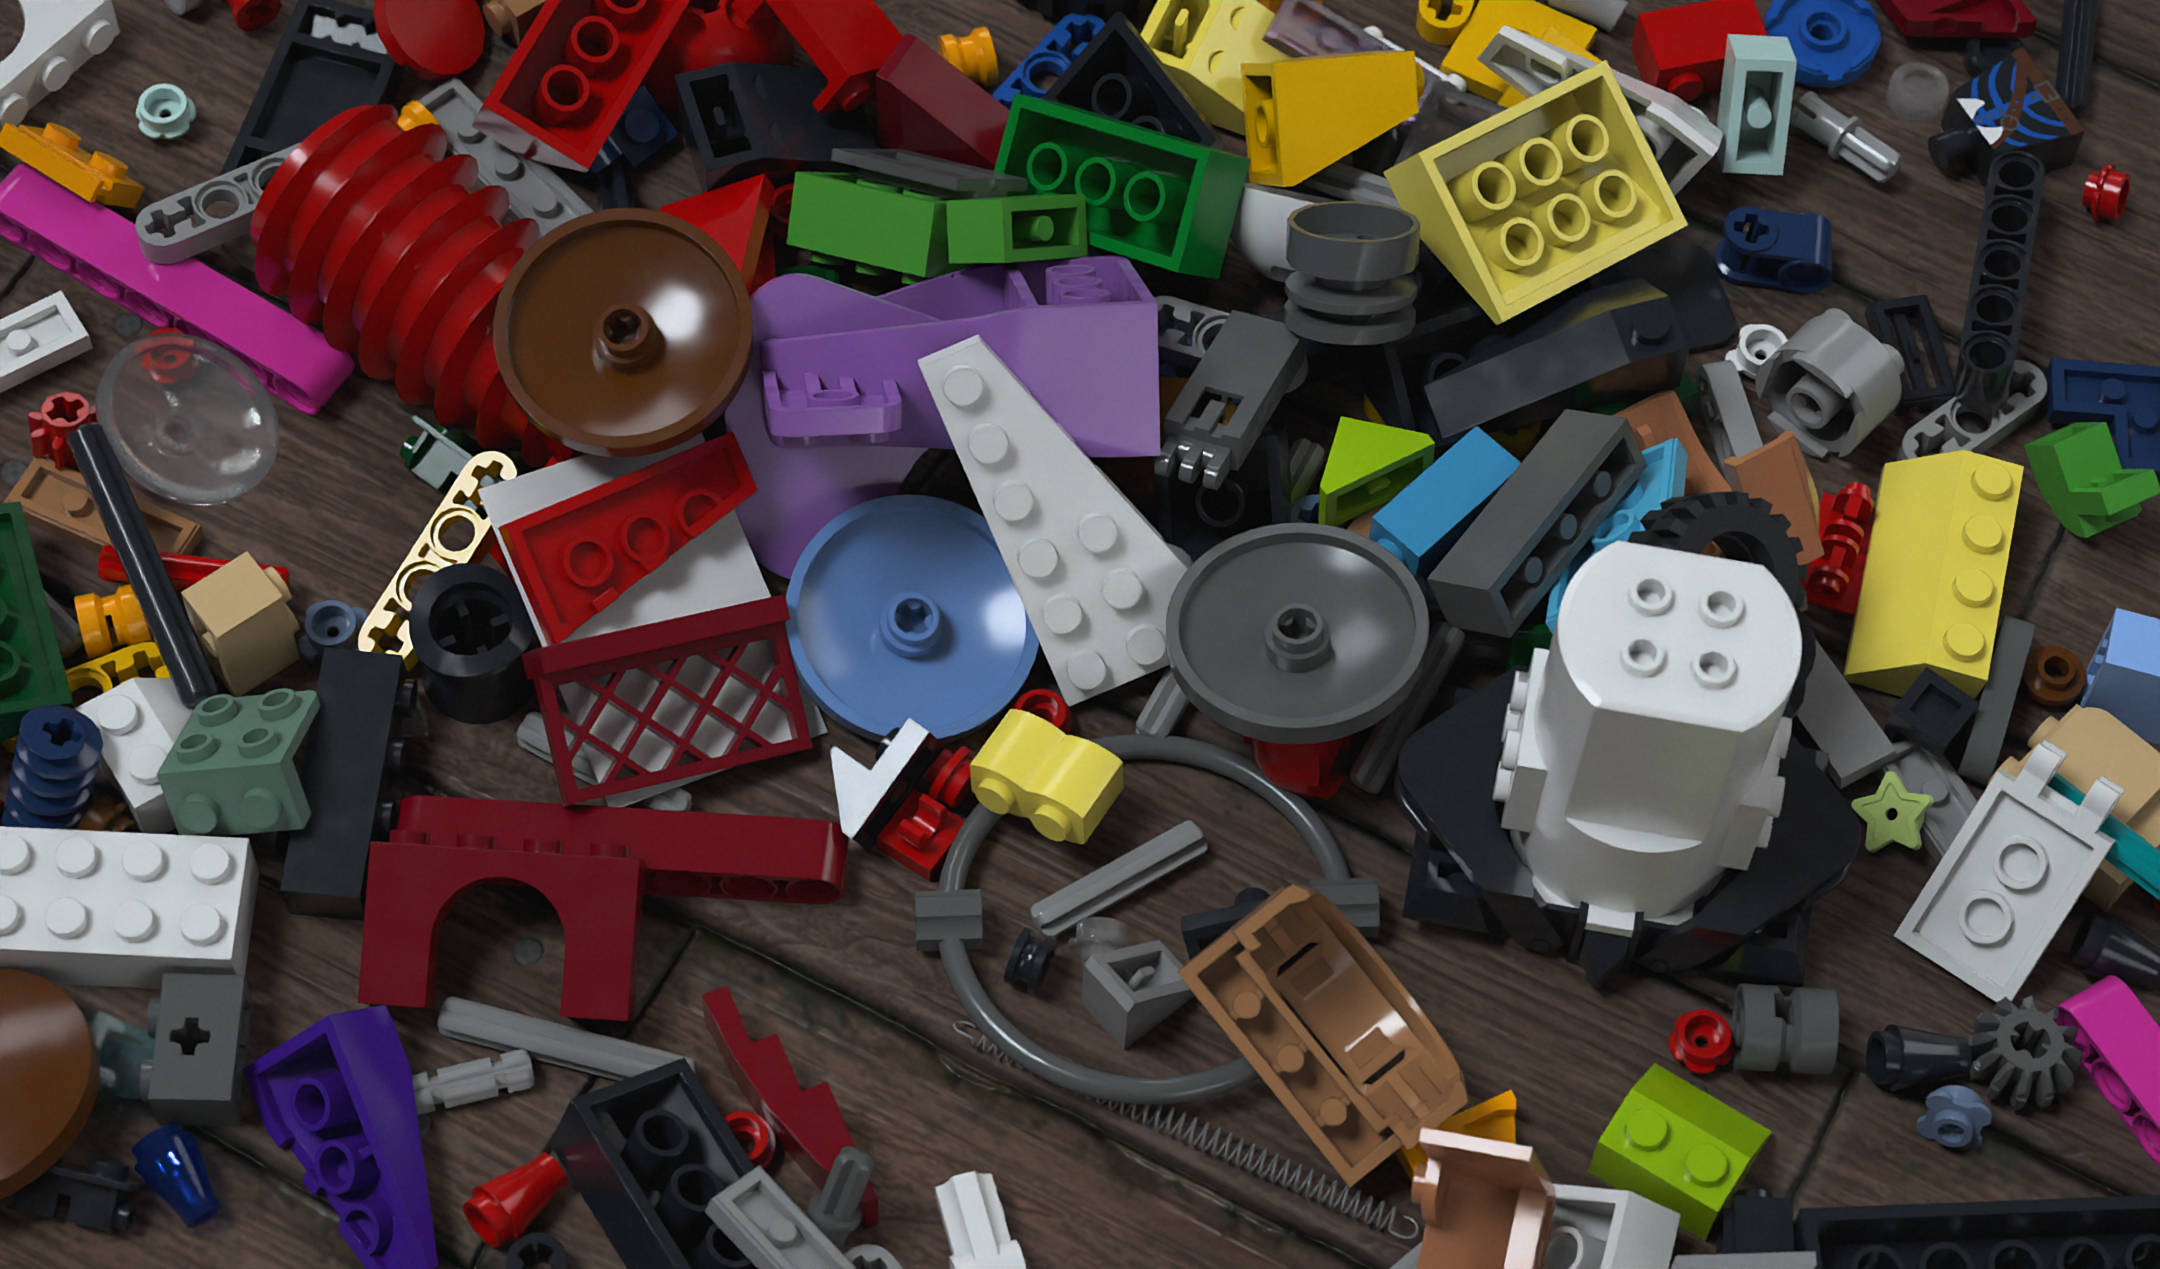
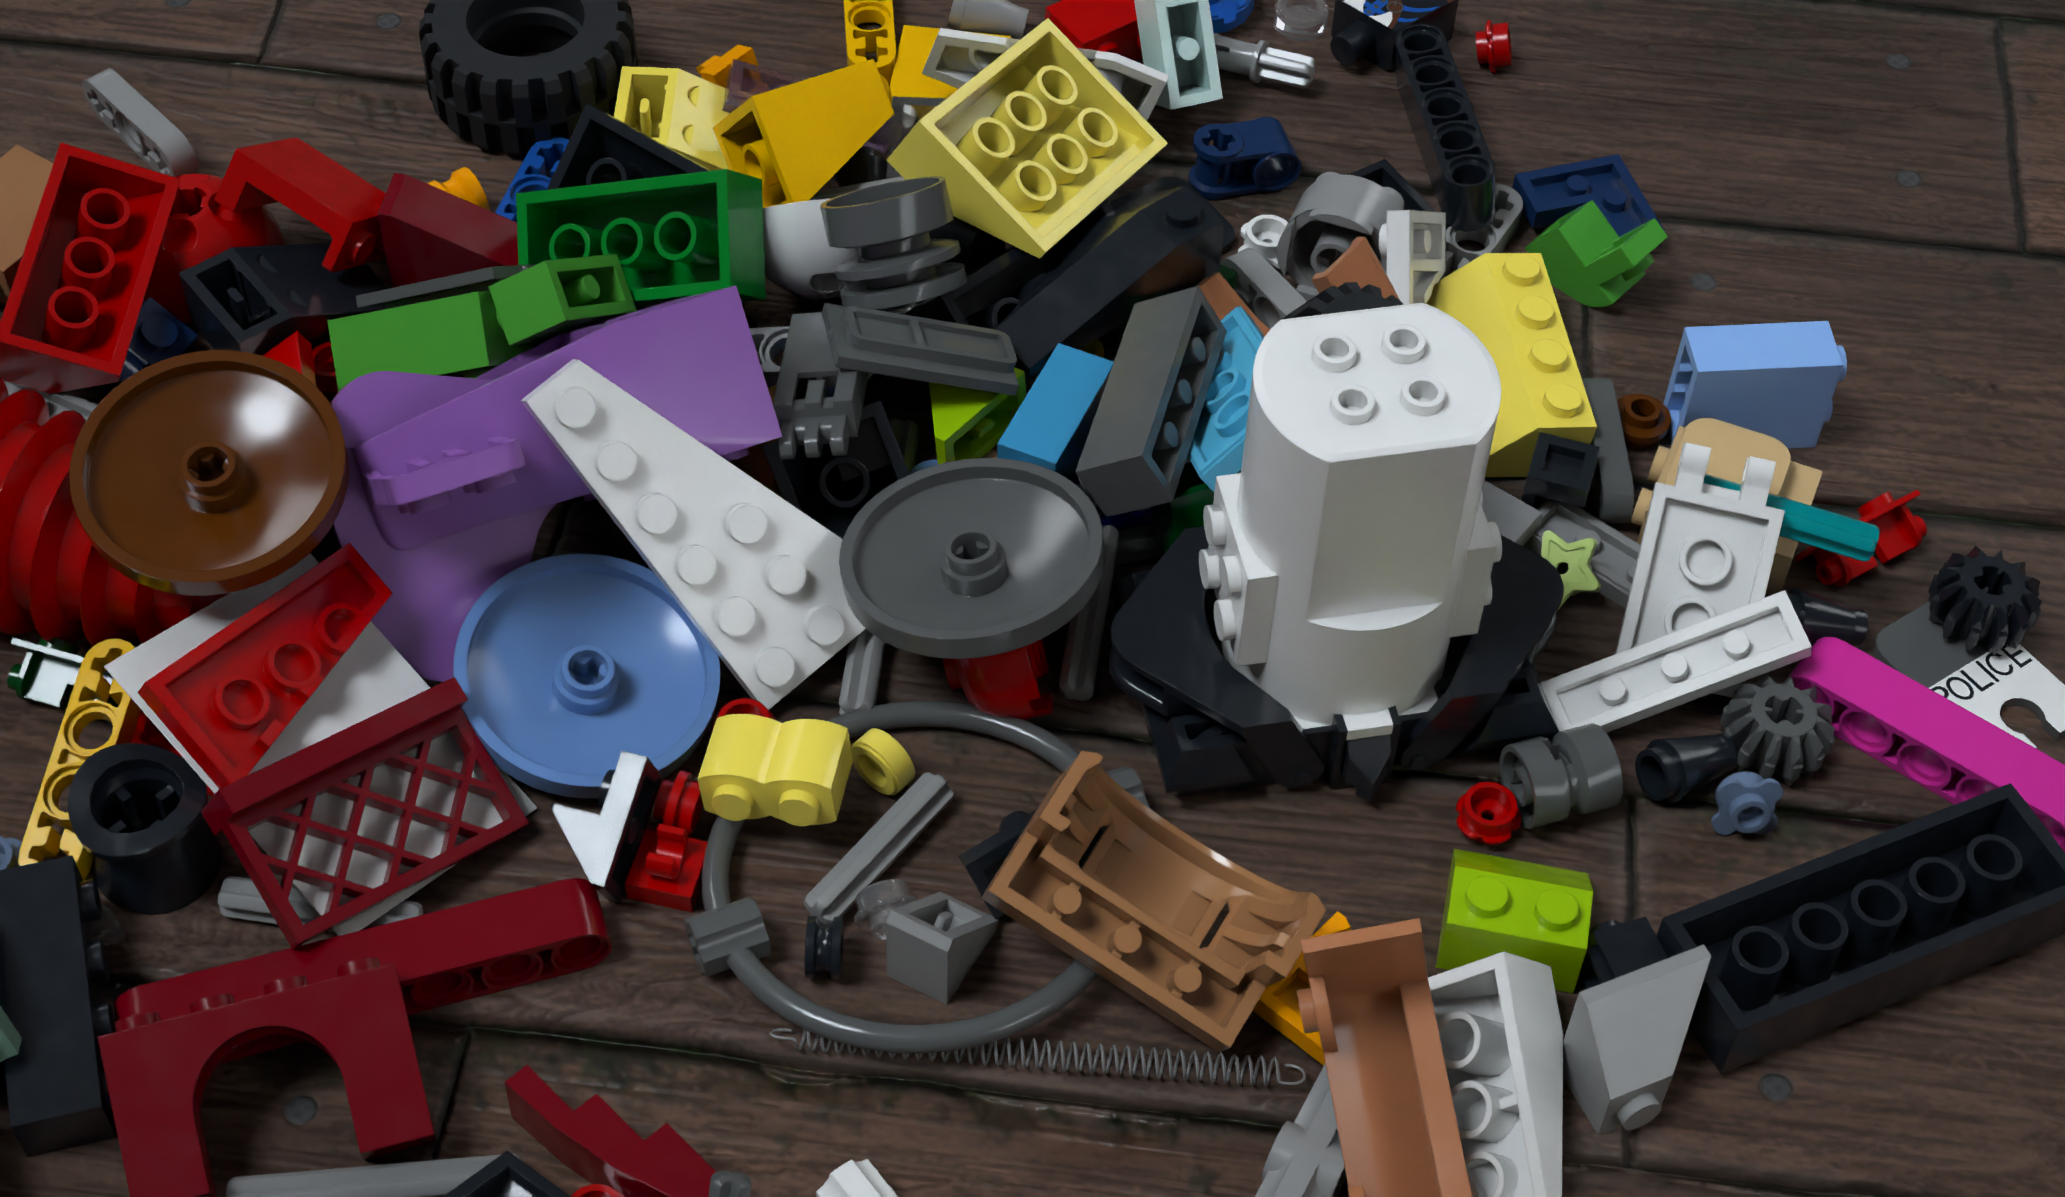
camera: 20 degrees left, 10 degrees down
none -> dark grey piece [821,303,1019,396]
none -> light yellow tile [851,728,915,796]
none -> white wing [1379,210,1446,305]
none -> white plate [1541,590,1812,733]

